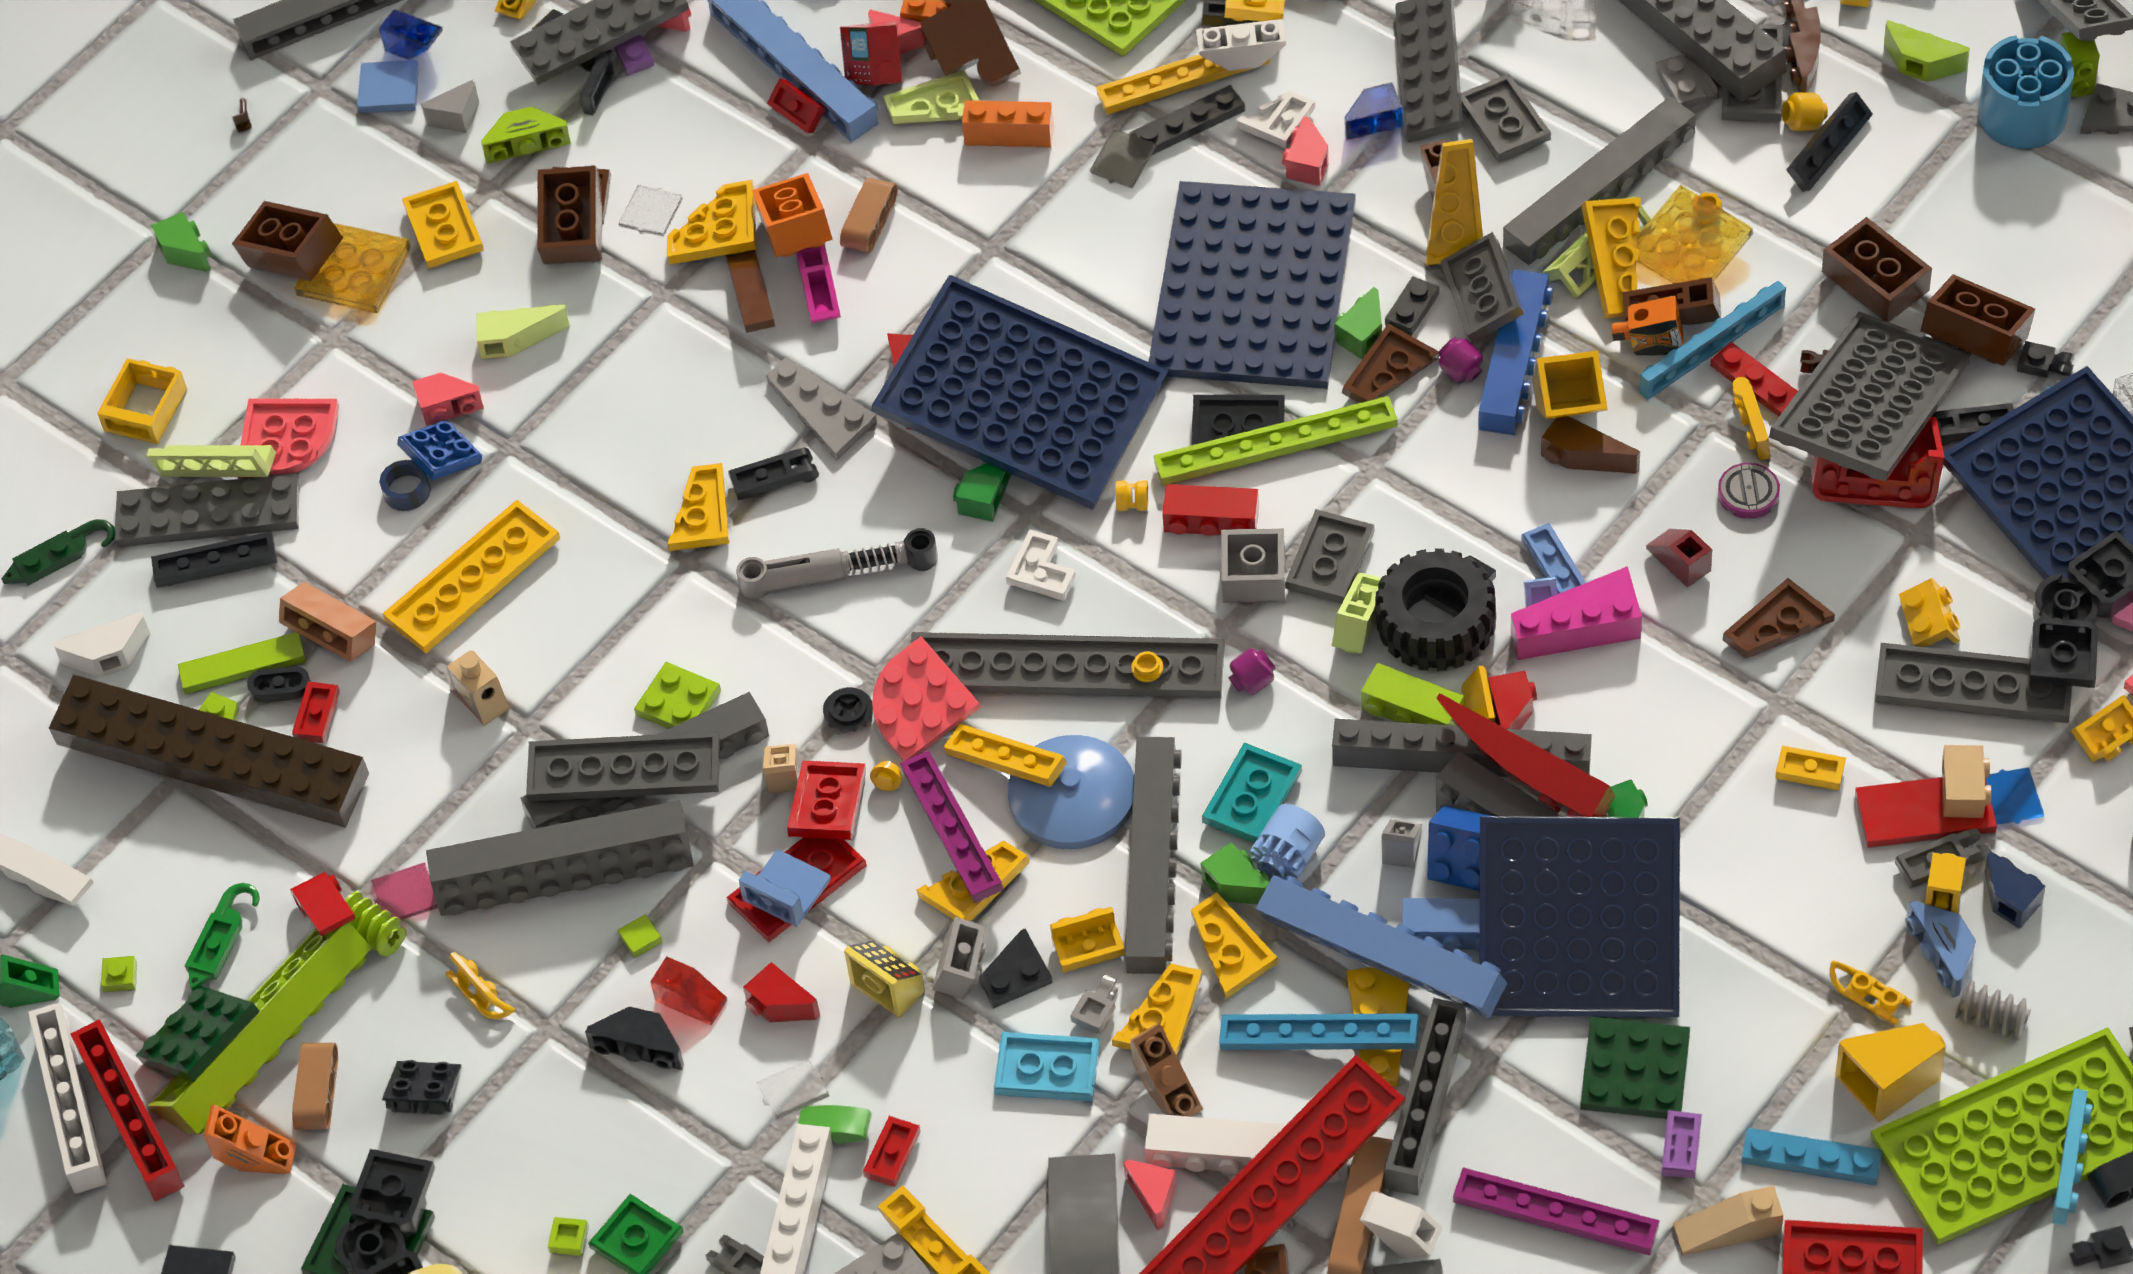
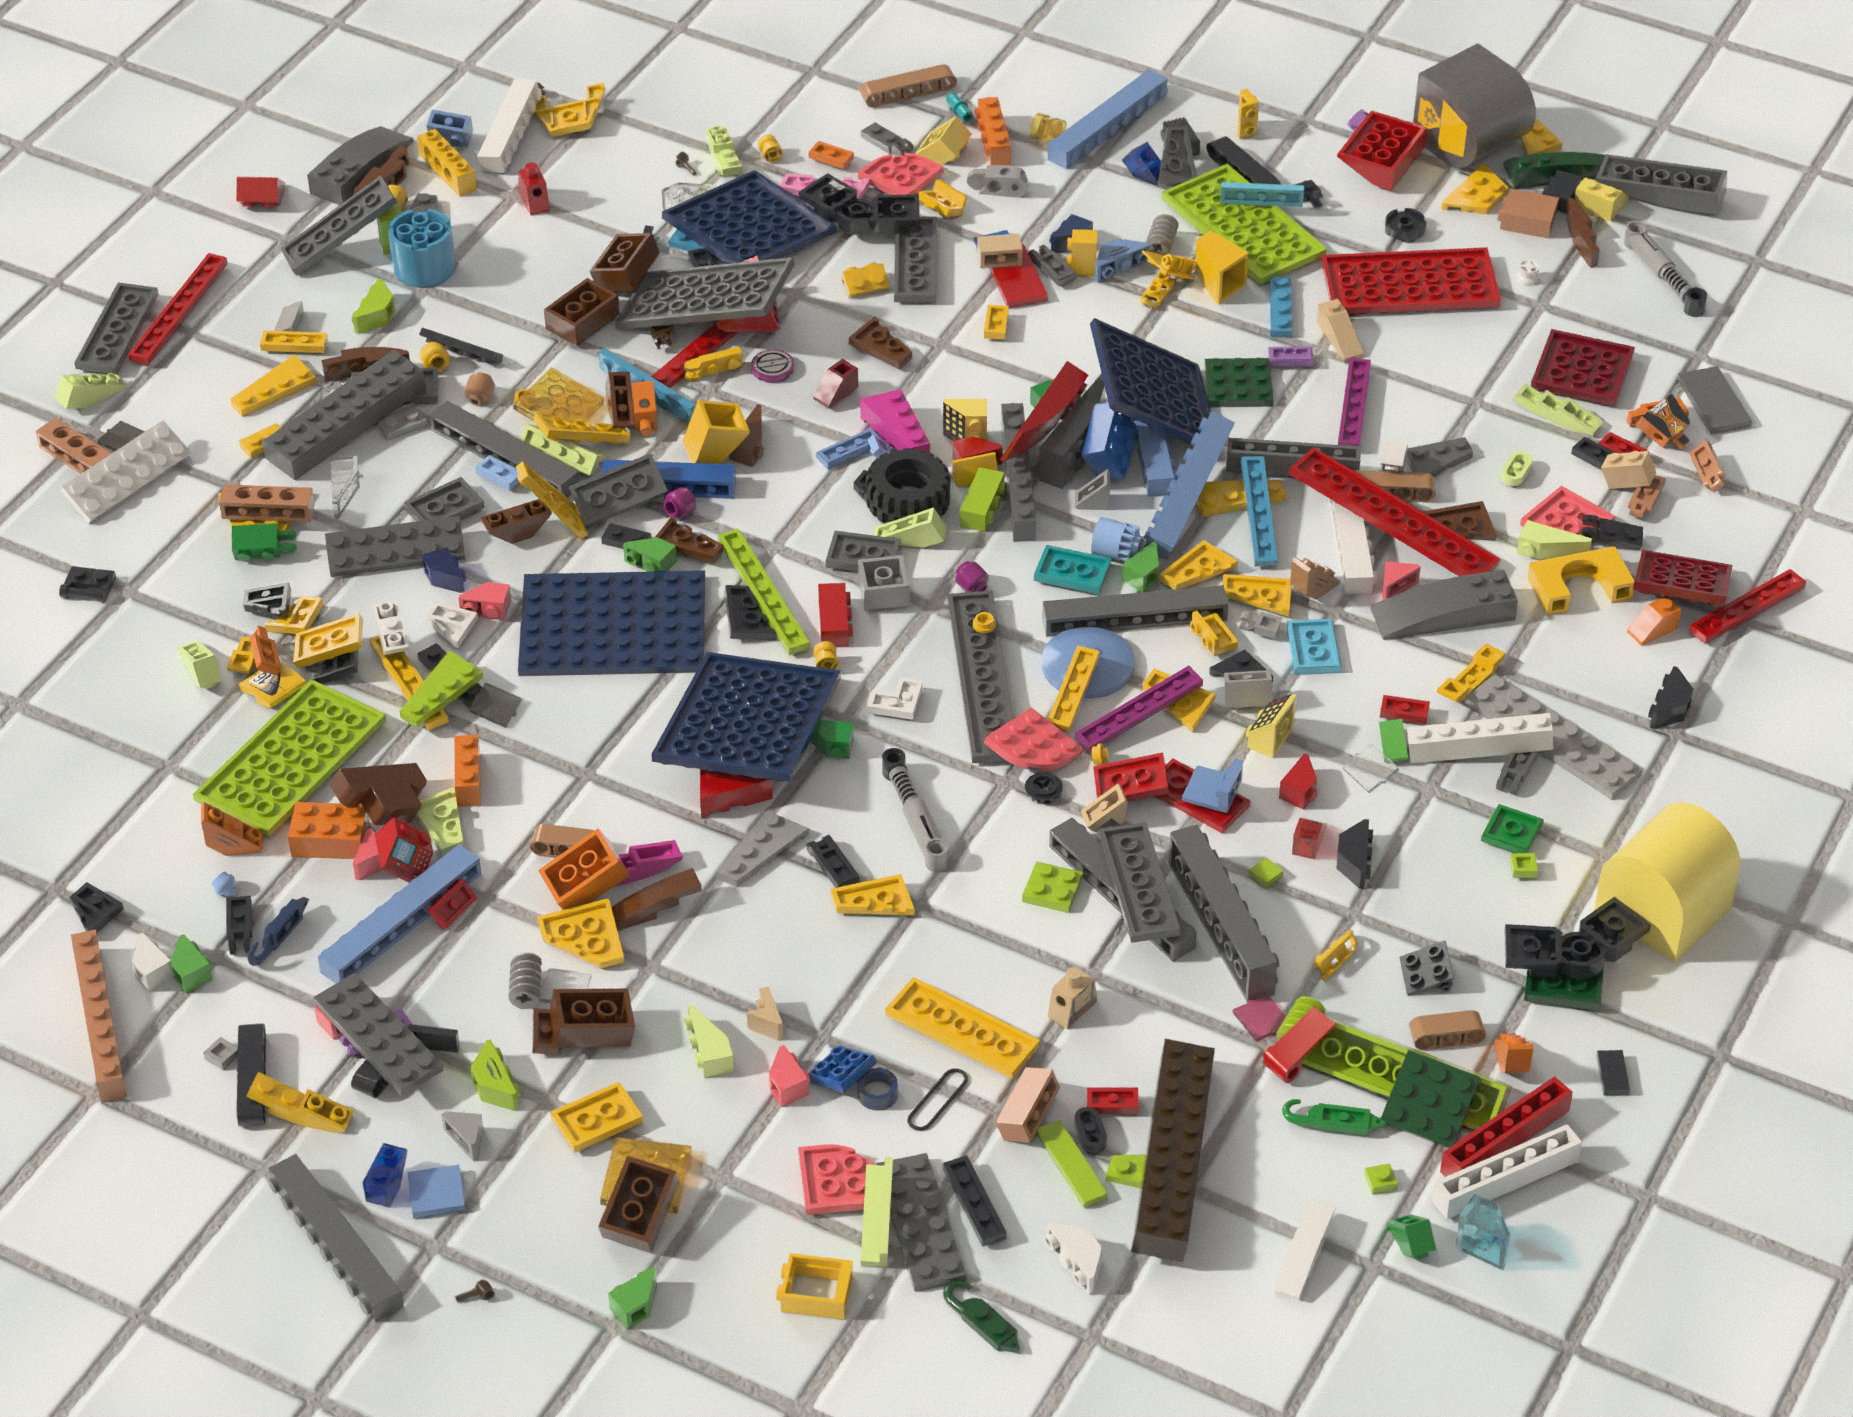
camera: 105 degrees left, 10 degrees down
none -> lime wing [400,650,483,728]
none -> medium nougat head [464,372,495,406]
none -> light blue plate [475,455,519,491]
none -> light grey piece [508,953,542,1009]
none -> tan slope [747,987,783,1041]
none -> black piece [907,1068,968,1130]
none -> light yellow slope [943,399,987,441]
none -> yellow hinge [1142,251,1196,280]

